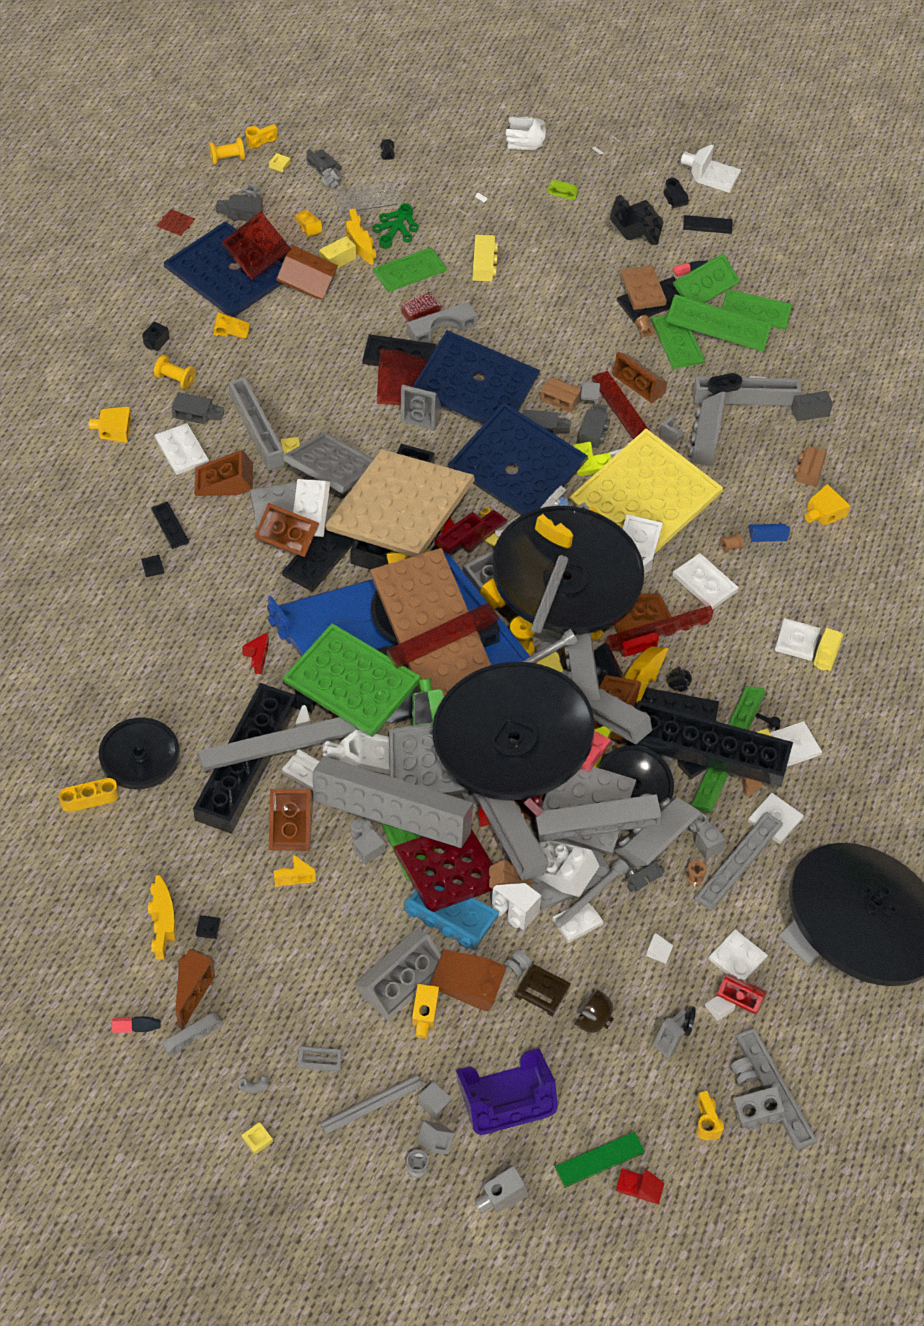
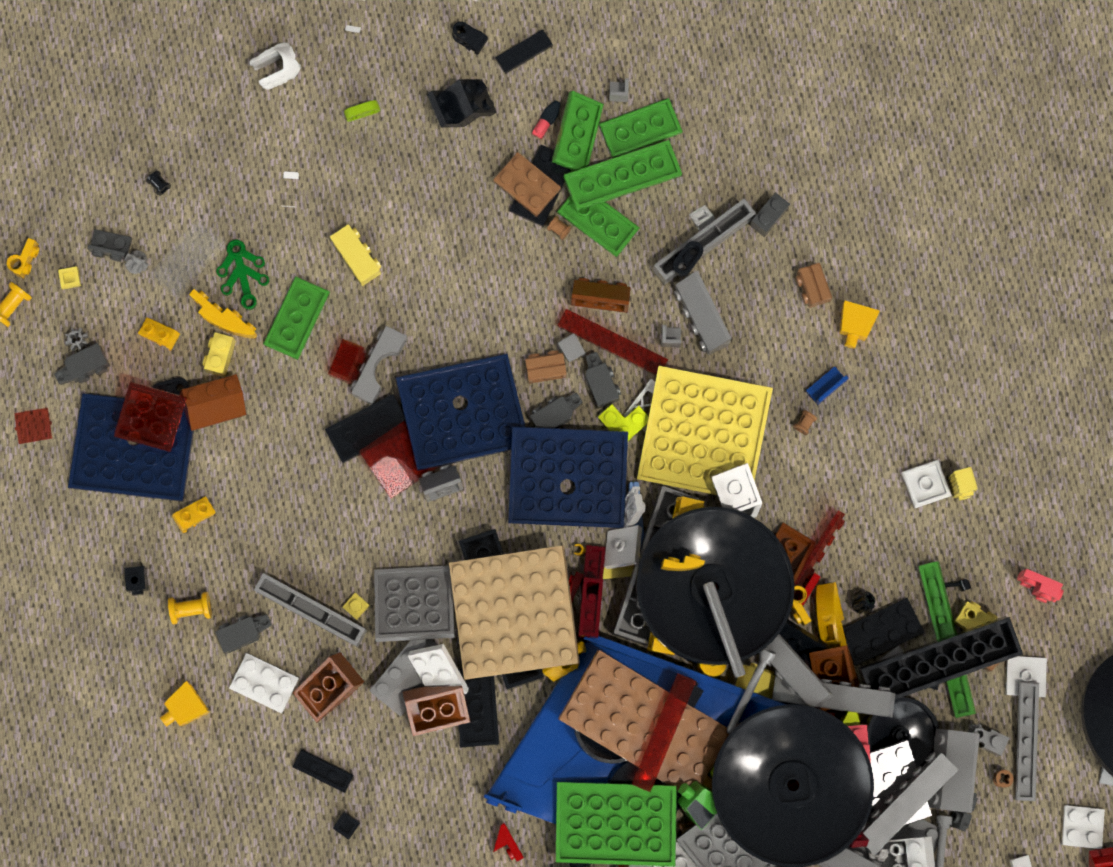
camera: 35 degrees left, 25 degrees up
white plate [673,553,739,611] -> none
white plate [770,721,822,767] -> none
none -> light grey panel [609,78,629,102]
none -> yellow plate [792,586,812,626]
none -> coral plate [1016,569,1064,603]

